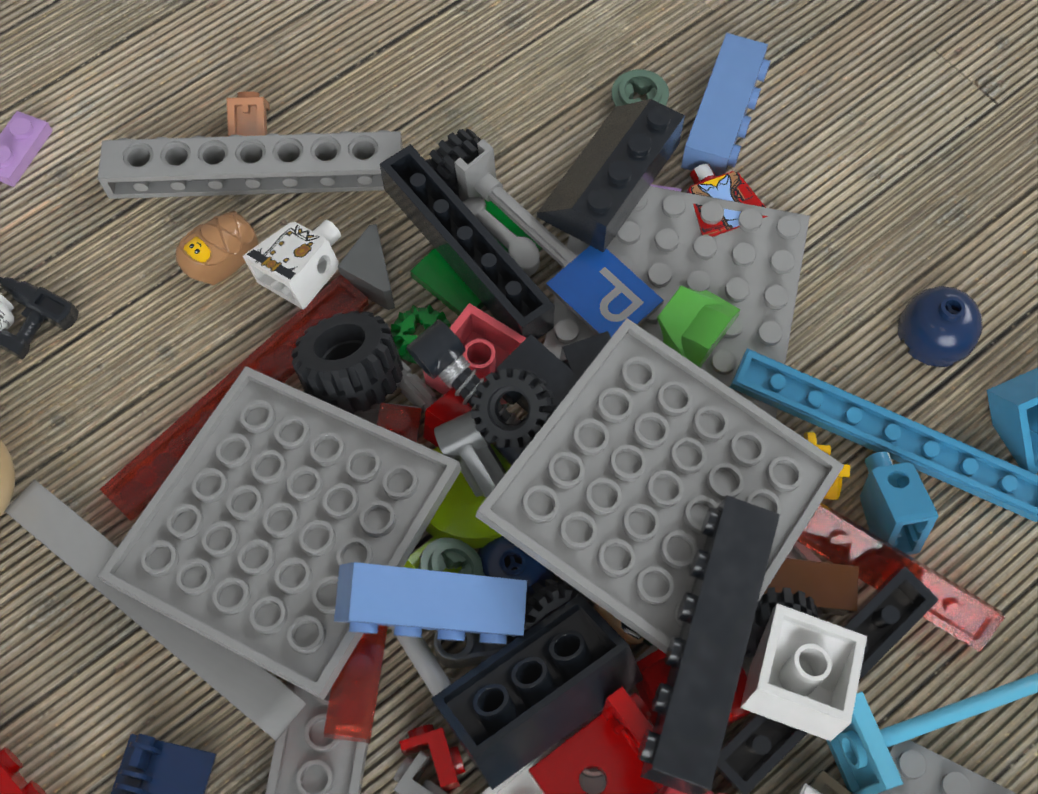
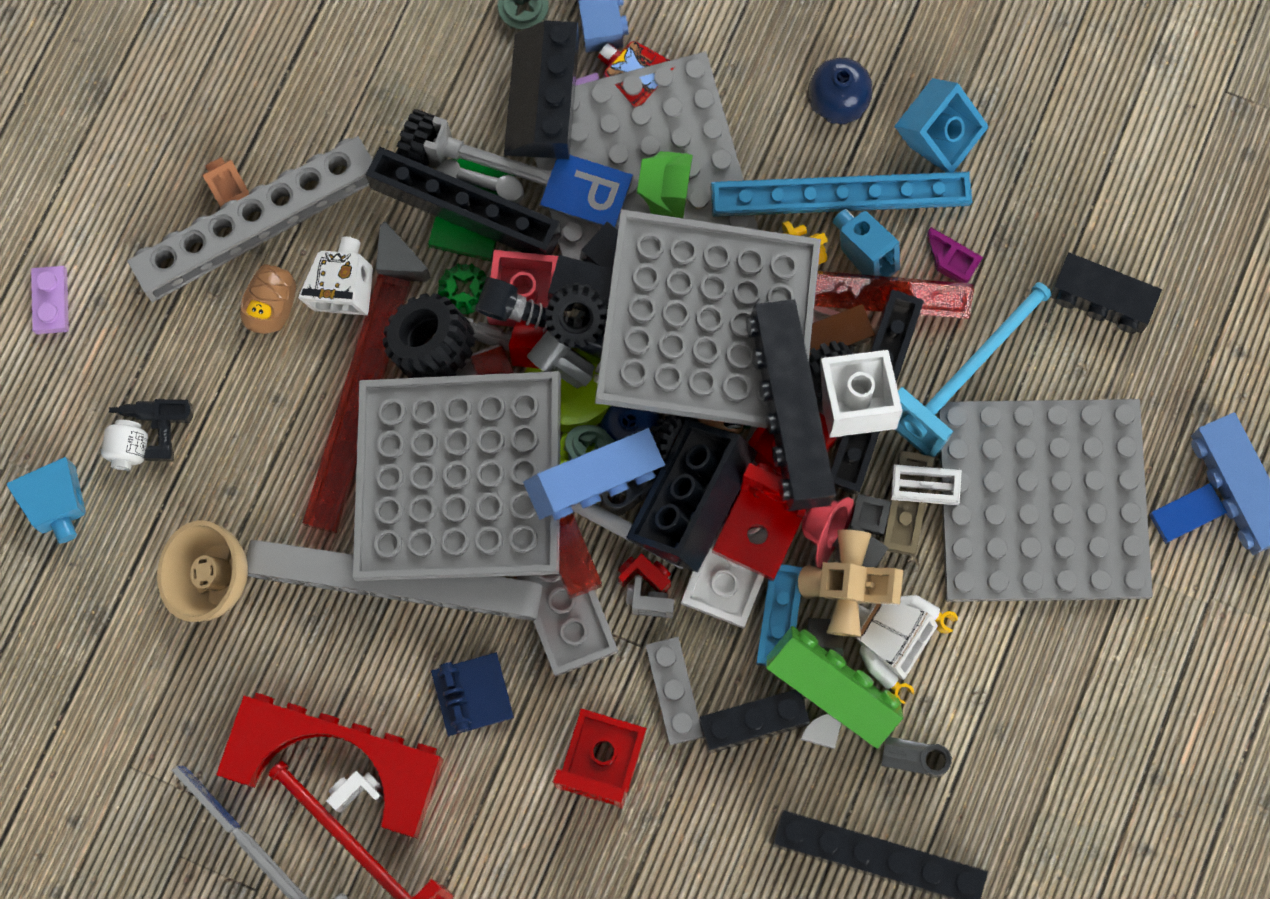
camera: 25 degrees left, 10 degrees up
none -> magenta tile [927,227,983,287]

